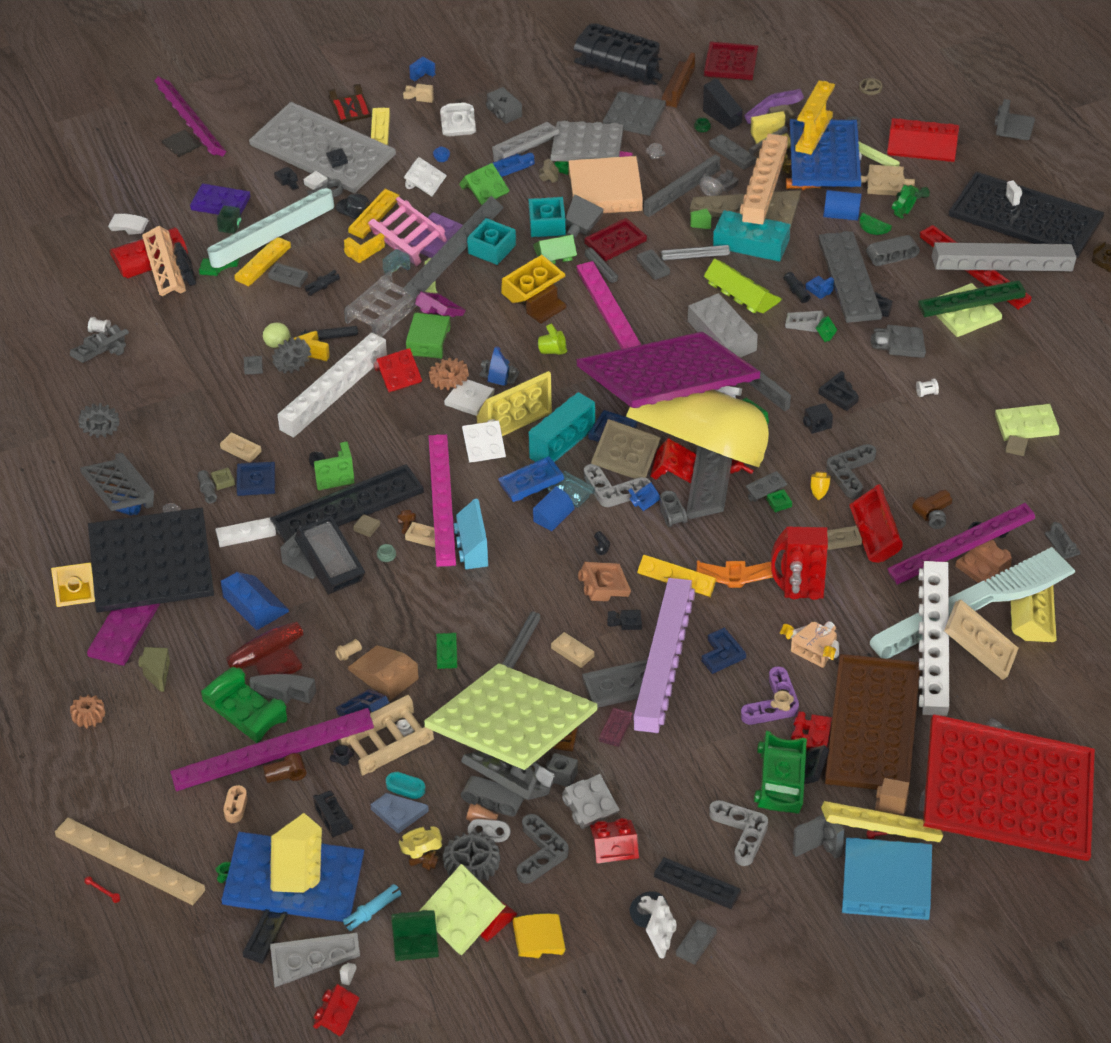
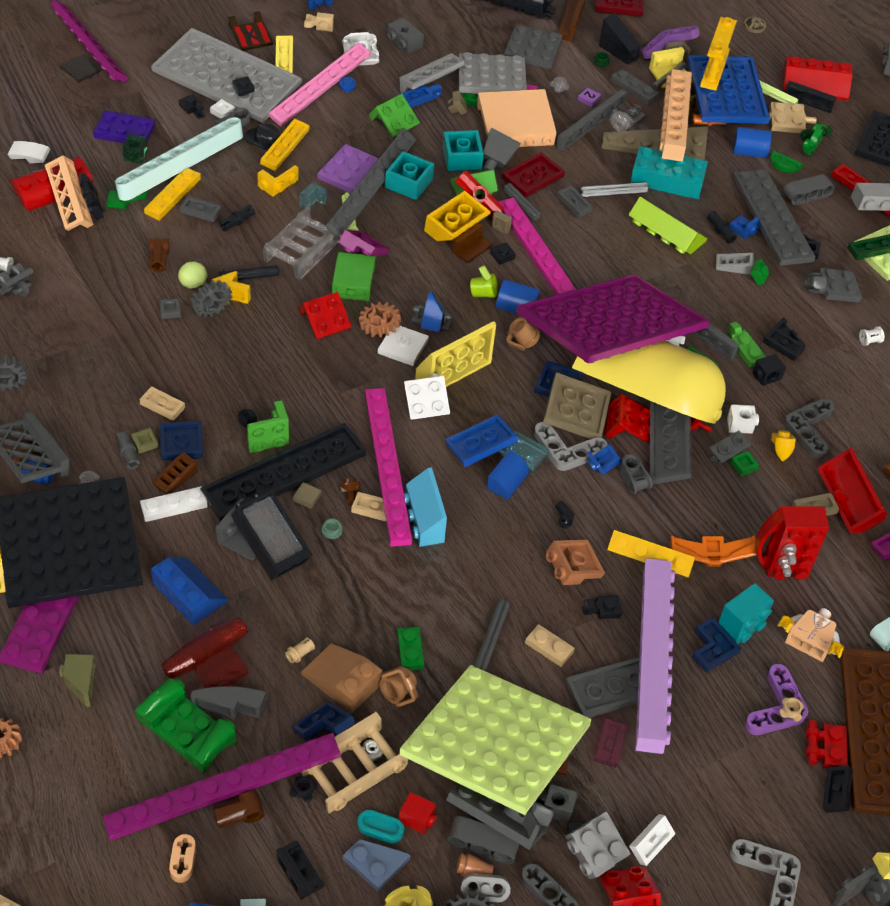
camera: 10 degrees left, 5 degrees up
white brick [278,332,387,438] -> none
bright pink fence [368,197,447,266] -> none
white hinge [404,157,447,196] -> none
teal brick [529,392,595,462] -> none
light grey brick [688,293,758,358] -> none
bright green slope [690,208,711,229] -> none
green piece [754,731,807,814] -> none
none -> reddish brown piece [149,238,170,273]
none -> reddish brown slope [152,452,198,495]
none -> bright pink tile [269,42,371,127]
none -> medium nougat piece [379,666,418,707]
none -> red brick [399,792,438,834]
none -> red piece [454,170,504,219]
none -> black plate [490,243,516,265]
none -> dark tan tile [492,210,512,234]
none -> blue brick [496,279,540,314]
none -> medium nougat piece [506,317,540,351]
none -> medium lavender tile [578,88,601,107]
none -> white plate [629,814,675,866]
none -> teal brick [718,583,774,644]
none -> white brick [727,405,759,434]
none -> bright green hinge [728,322,766,368]
none -> black tile [785,80,836,113]

